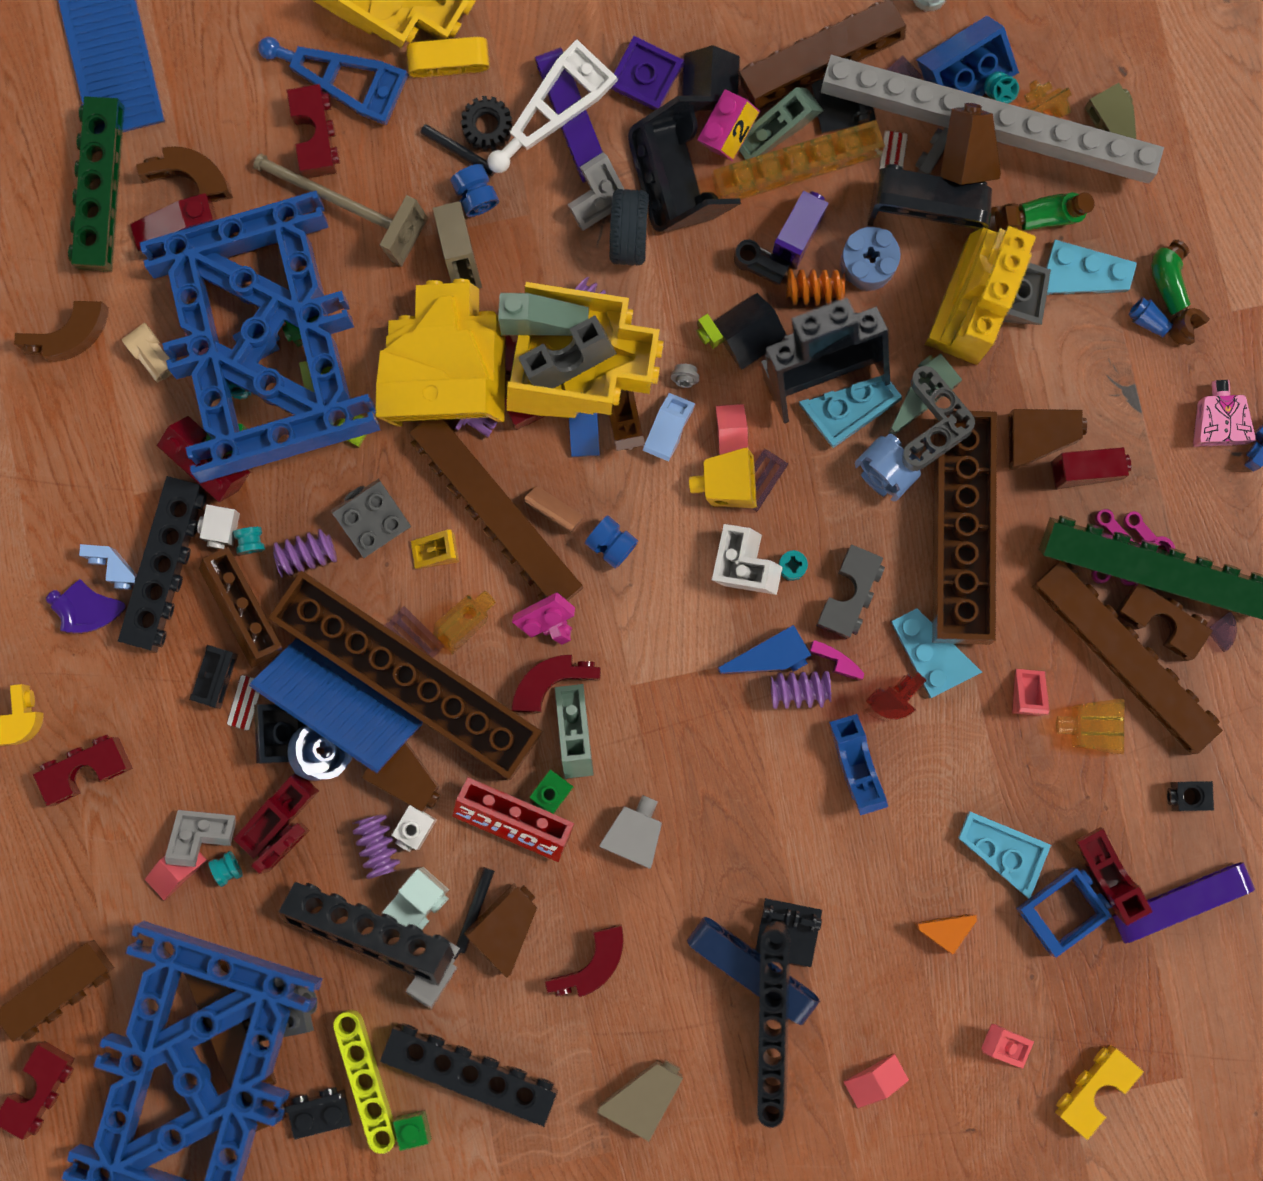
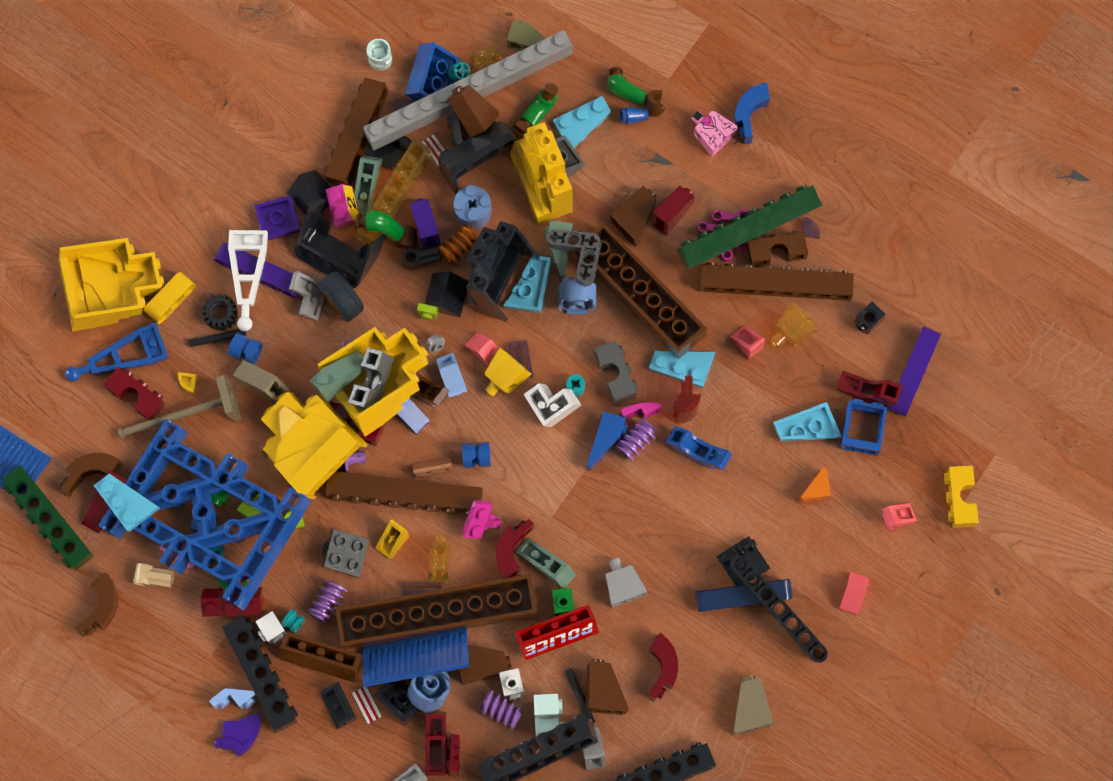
camera: 45 degrees left, 10 degrees down
none -> medium azure wing [94,474,160,532]
none -> yellow tile [177,372,197,394]
none -> green piece [355,210,418,249]

